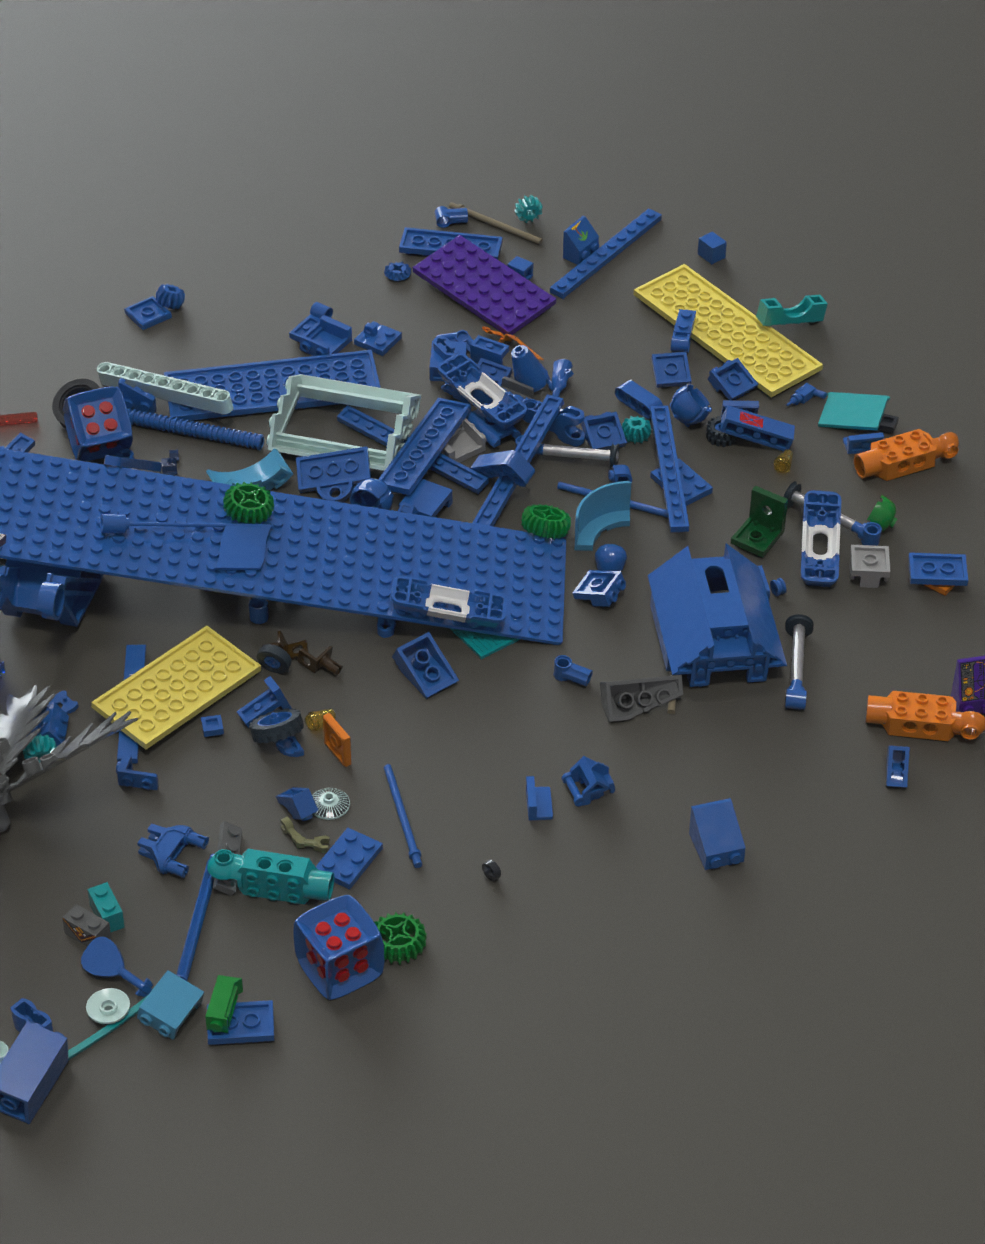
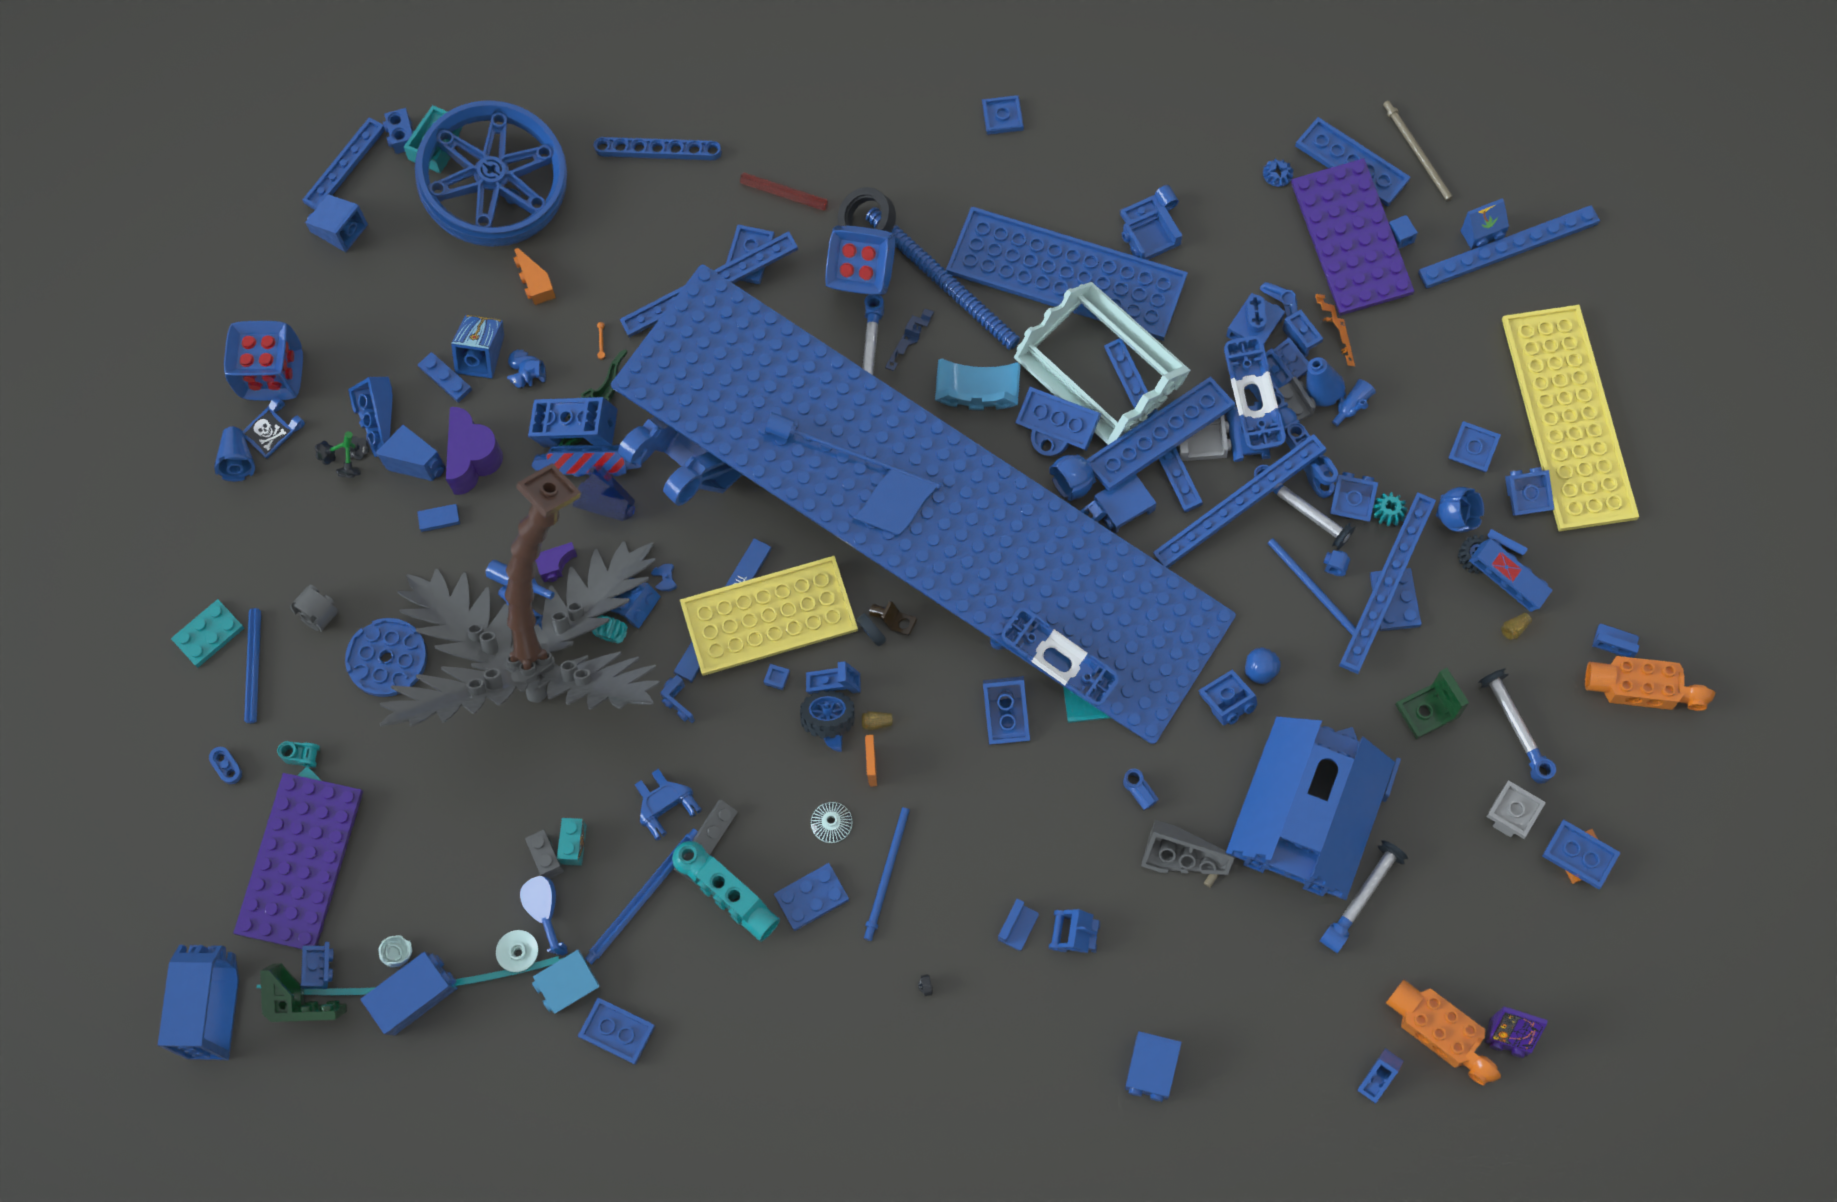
camera: 35 degrees right, 25 degrees up
blue brick [10,998,53,1032] -> none
light aqua beam [97,362,234,414] -> none
blue beam [104,455,162,472] -> none
blue wing [118,378,157,414] -> none
blue gear [156,284,185,309] -> none
green window [205,975,243,1033] -> none
green gear [223,482,274,524] -> none
blue arch [276,787,319,821] -> none
olive piece [280,816,330,853] -> none
blue piece [293,895,385,1000] -> none
dark brown bracket [297,646,343,676] -> none
blue hinge [354,321,402,356] -> none
green gear [374,912,427,964] -> none
blue piece [434,206,468,228] -> none
blue beam [470,450,535,487] -> none
teal gear [515,195,543,223] -> none
green gear [521,504,571,539] -> none
dark azure panel [574,481,631,551] -> none
blue beam [615,380,663,419] -> none
blue plate [671,309,696,353] -> none
blue piece [698,231,727,265] -> none
teal arch [756,295,828,326] -> none
blue bush [770,578,787,597] -> none
blue piece [786,383,827,406] -> none
blue piece [801,490,841,587] -> none
teal piece [818,392,890,430] -> none
green cylinder [867,495,898,532] -> none
black plate [878,413,899,433] -> none

